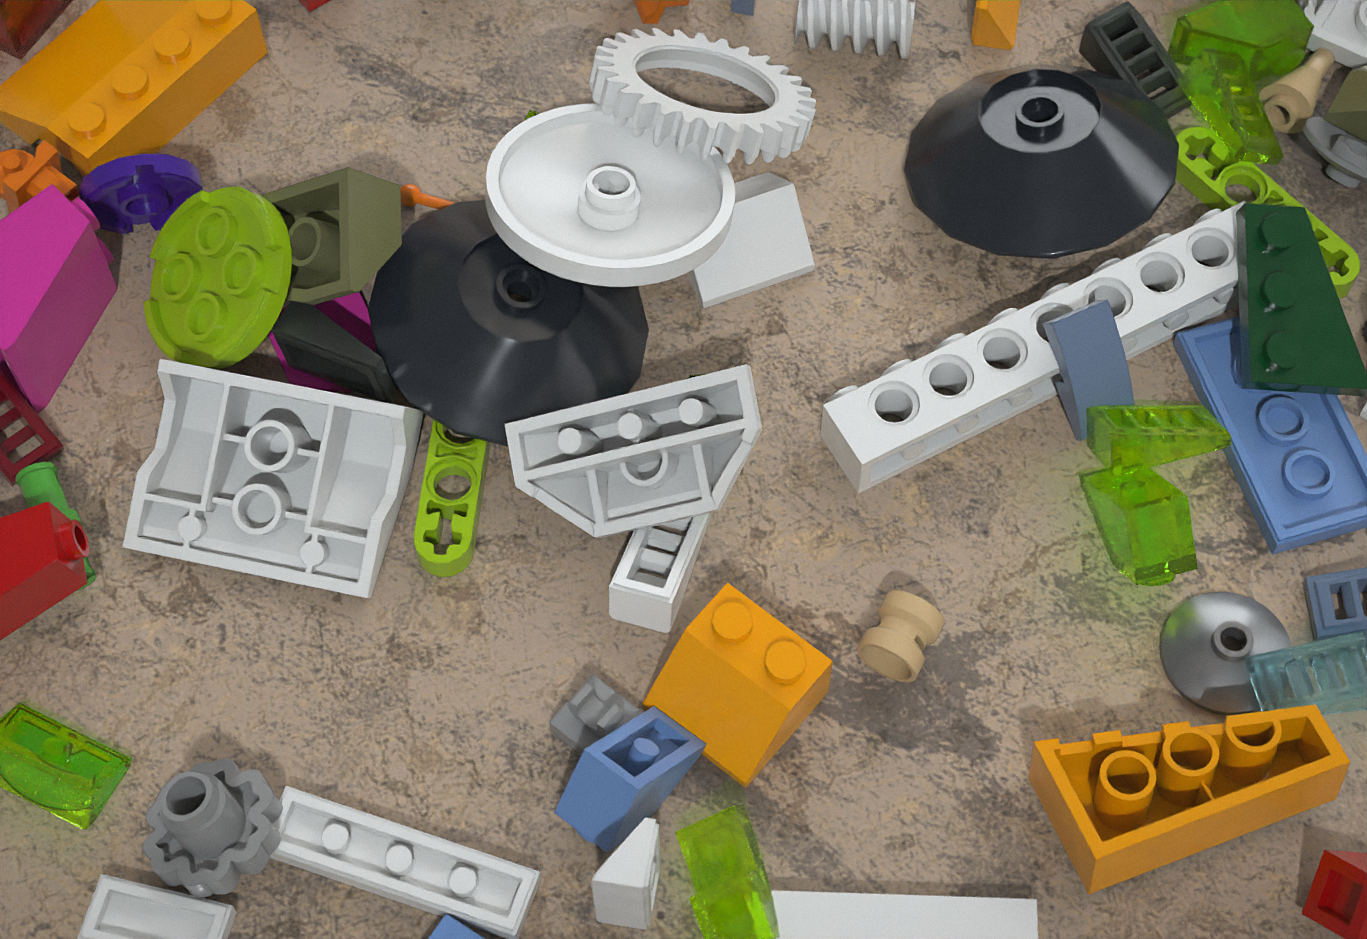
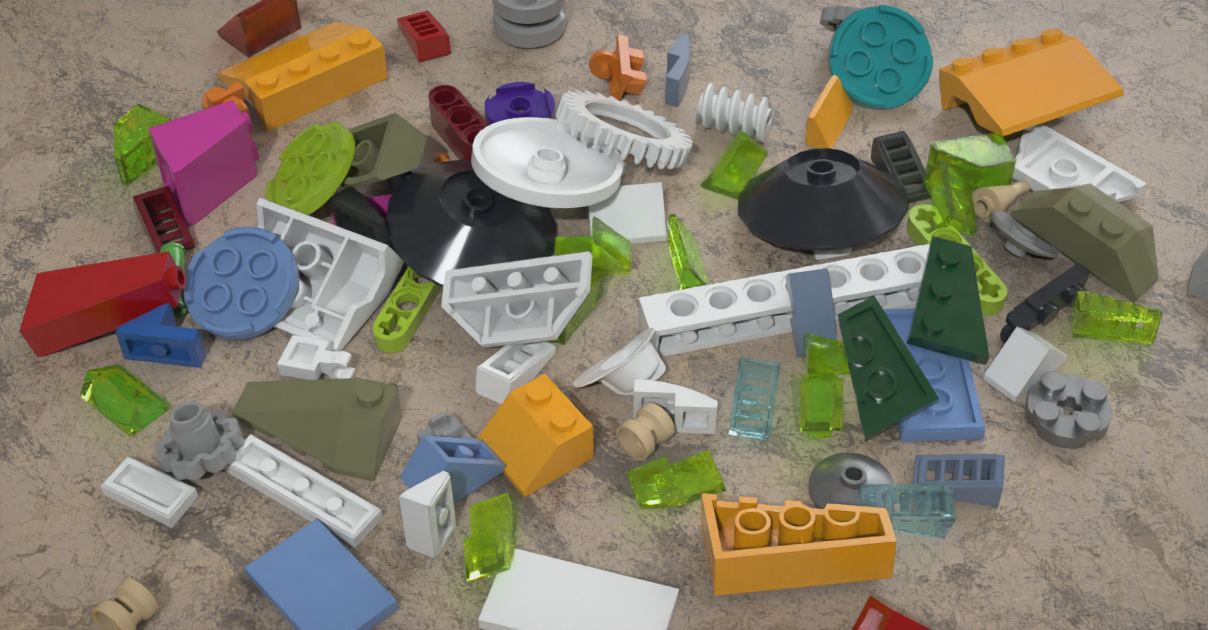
camera: 15 degrees right, 15 degrees down
dark purple tile [79,154,203,234] -> none
none -> blue slope [116,303,206,368]
none -> medium blue tile [183,227,299,341]
none -> olive wedge [232,378,402,481]
none -> white plate [277,335,356,380]
none -> dark red beam [428,85,489,161]
none -> dark purple plate [484,82,555,125]
none -> clear neon green slope [554,216,631,274]
none -> white piece [573,328,666,396]
none -> clear neon green slope [626,449,726,510]
none -> white slope [633,379,717,434]
none -> clear neon green slope [667,213,710,290]
none -> clear neon green slope [700,130,768,199]
none -> clear light blue slope [728,357,780,440]
none -> dark green wing [838,295,939,442]

